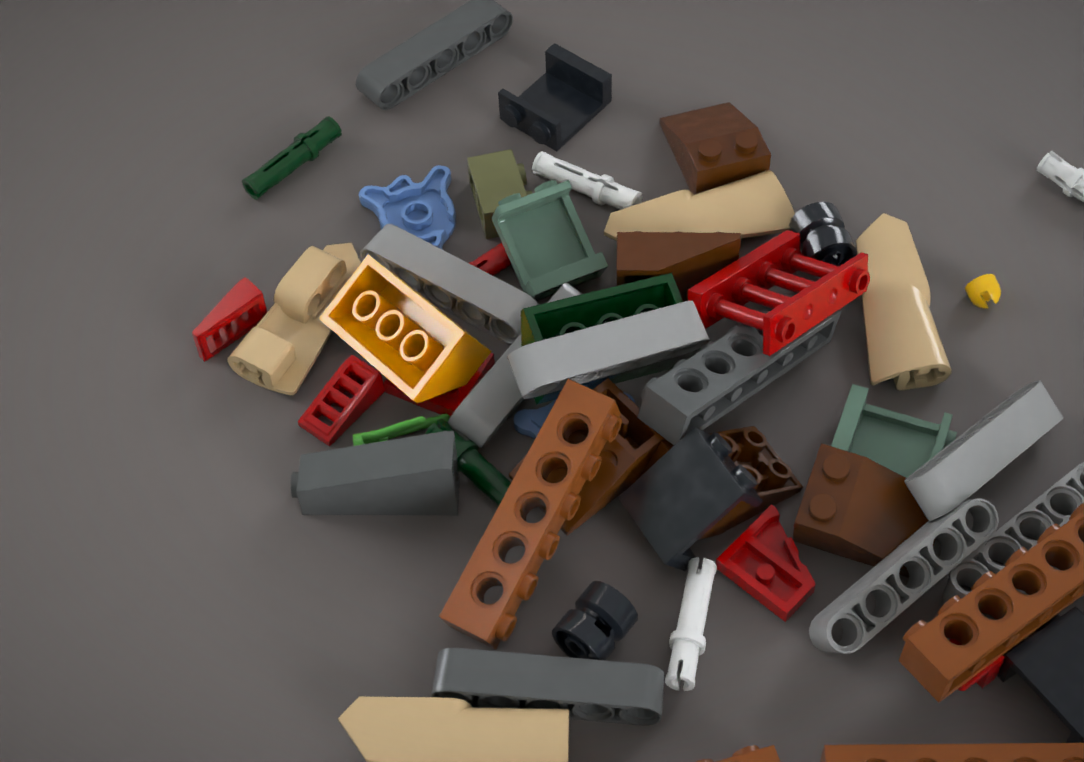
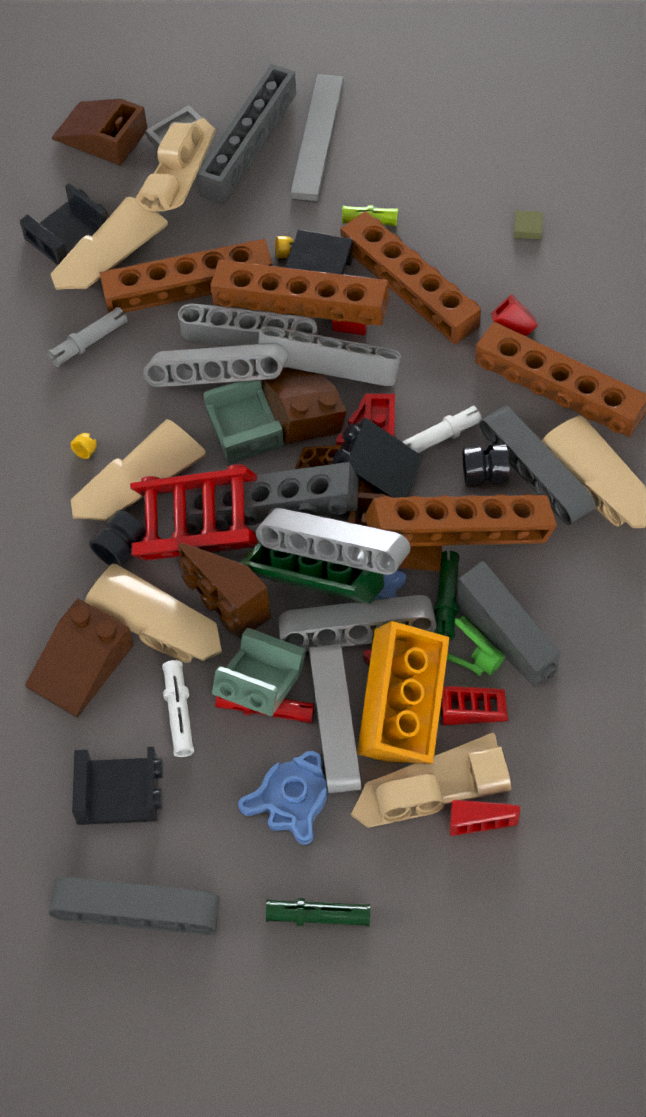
camera: 130 degrees left, 5 degrees up
olive brick [467,149,532,239] -> none

